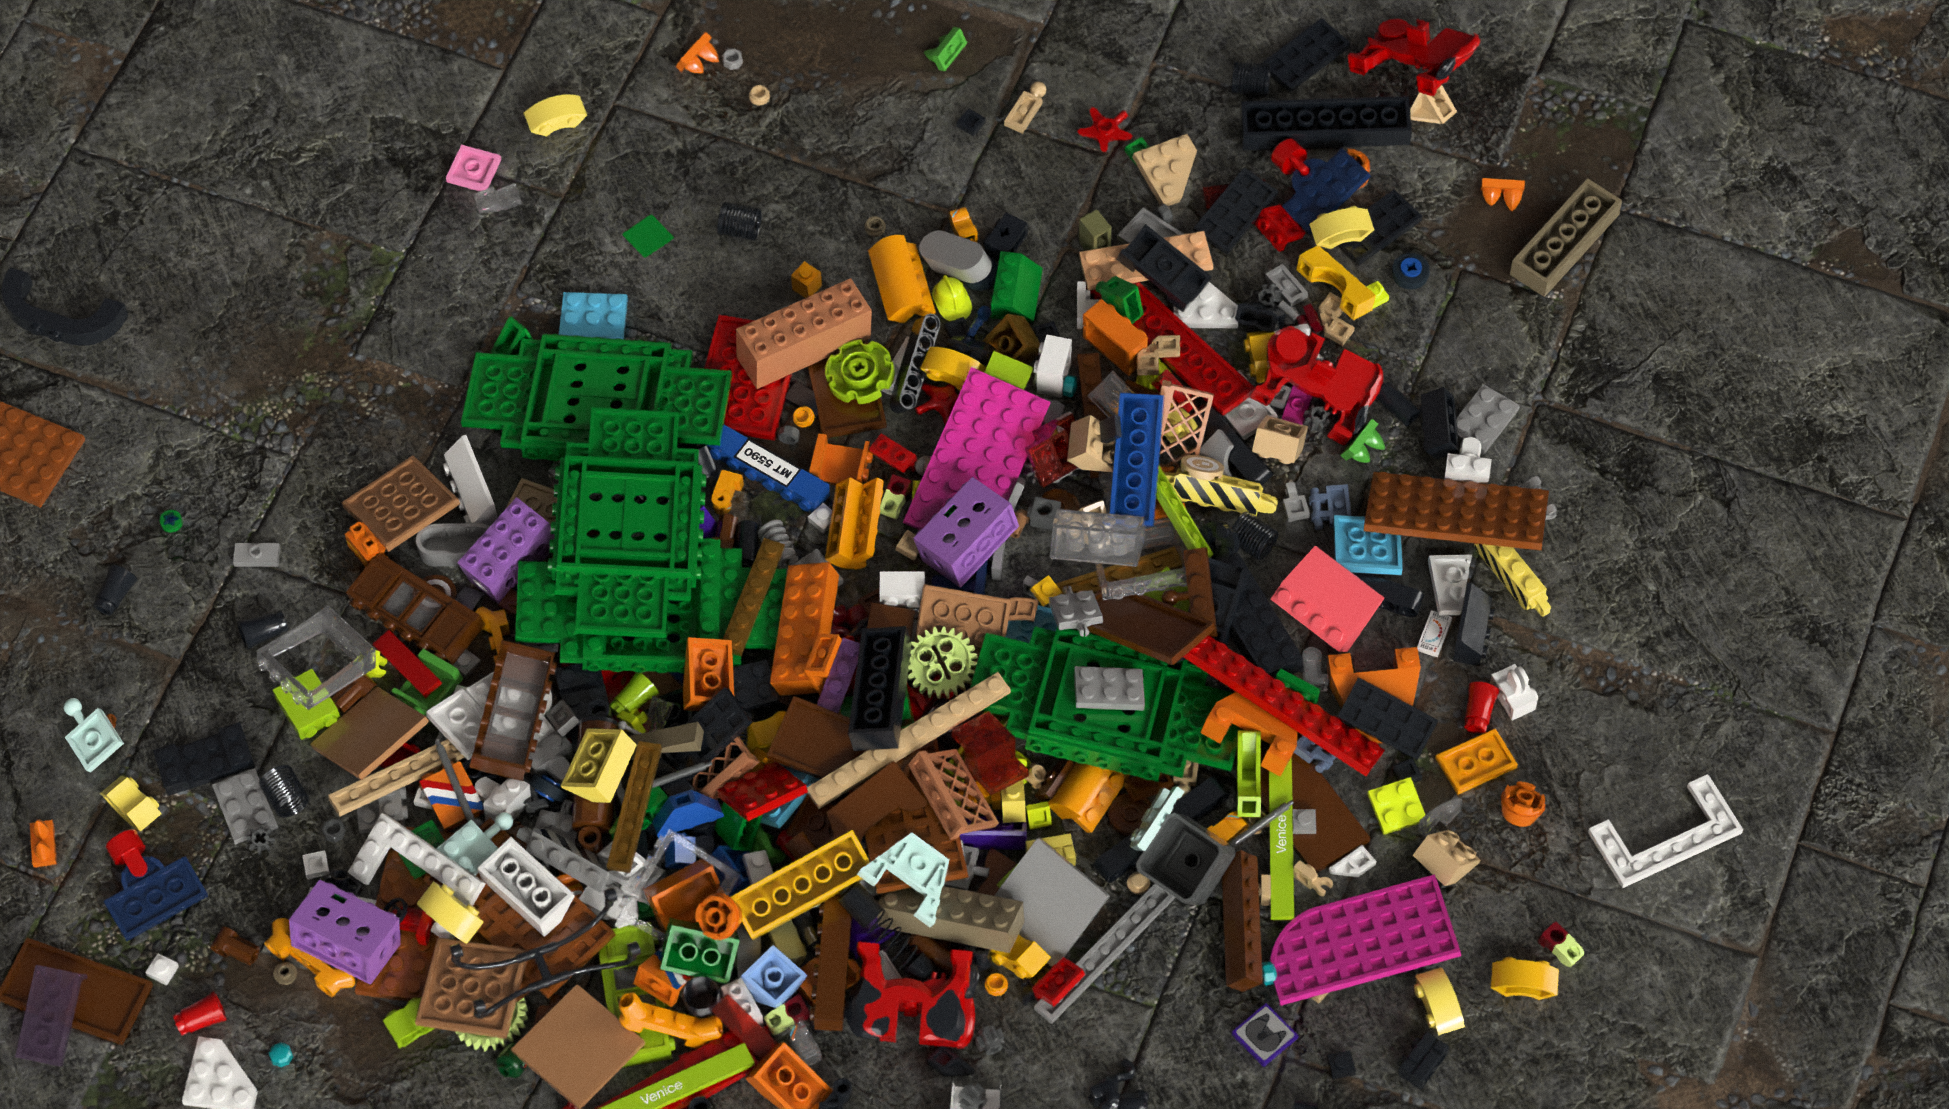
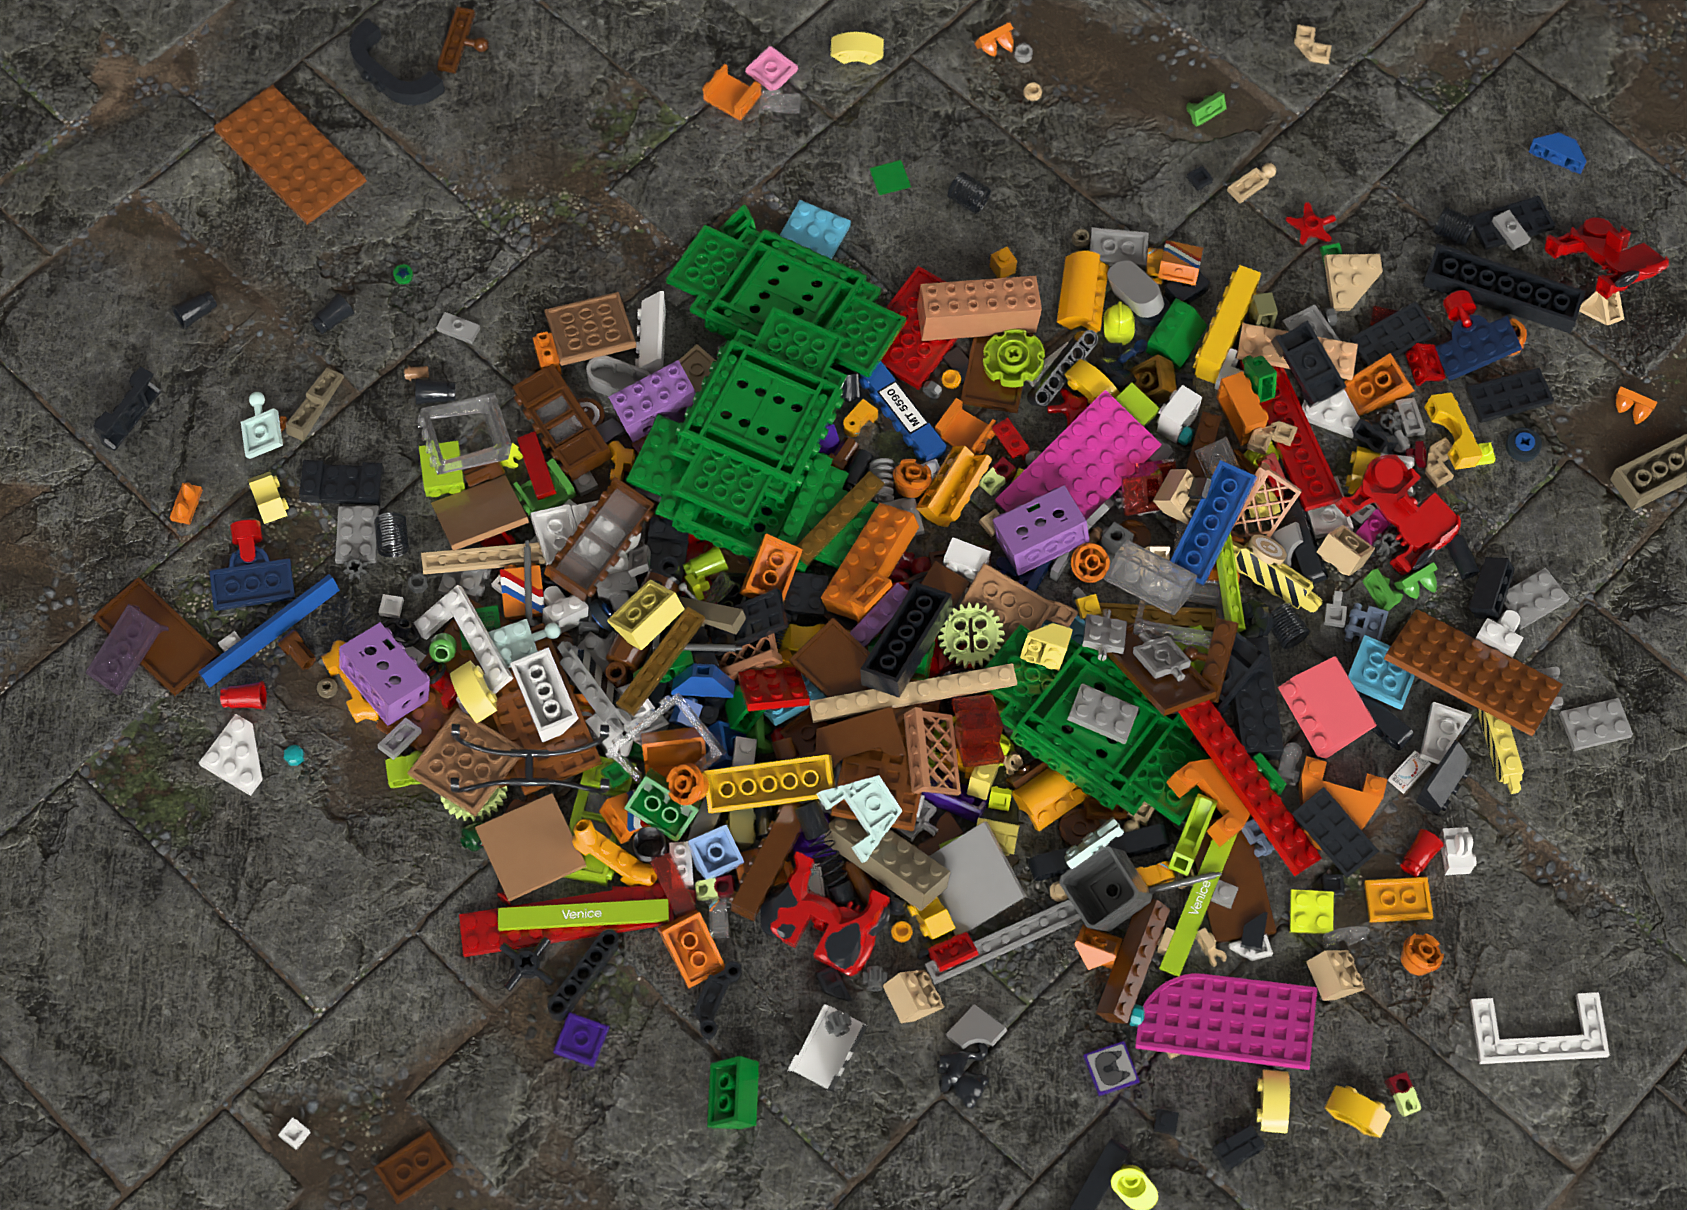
camera: 20 degrees right, 5 degrees up
light yellow brick [1309,206,1374,249] -> none
none -> blue tile [199,574,340,688]
none -> dark tan slope [286,368,344,442]
none -> light grey plate [378,718,421,760]
none -> medium nougat pin [404,366,429,381]
none -> bright green head [429,633,457,663]
none -> reddish brown plate [437,7,489,73]
none -> green plate [601,760,630,789]
none -> orange panel [703,64,761,121]
none -> tan slope [883,970,944,1023]
none -> orange cone [893,459,932,498]
none -> light grey tile [946,1004,1007,1050]
none -> light yellow slope [1020,623,1073,671]
none -> orange cone [1071,543,1110,583]
none -> orange slope [1075,924,1123,970]
none -> light grey plate [1090,228,1149,269]
none -> light grey plate [1133,632,1191,681]
none -> orange panel [1158,240,1203,286]
none -> yellow brick [1193,265,1261,384]
none -> black tile [1240,912,1268,951]
none -> orange slope [1344,353,1415,416]
none -> bright green tile [1362,569,1403,612]
none -> light grey plate [1492,210,1530,250]
none -> light grey plate [1559,698,1633,751]

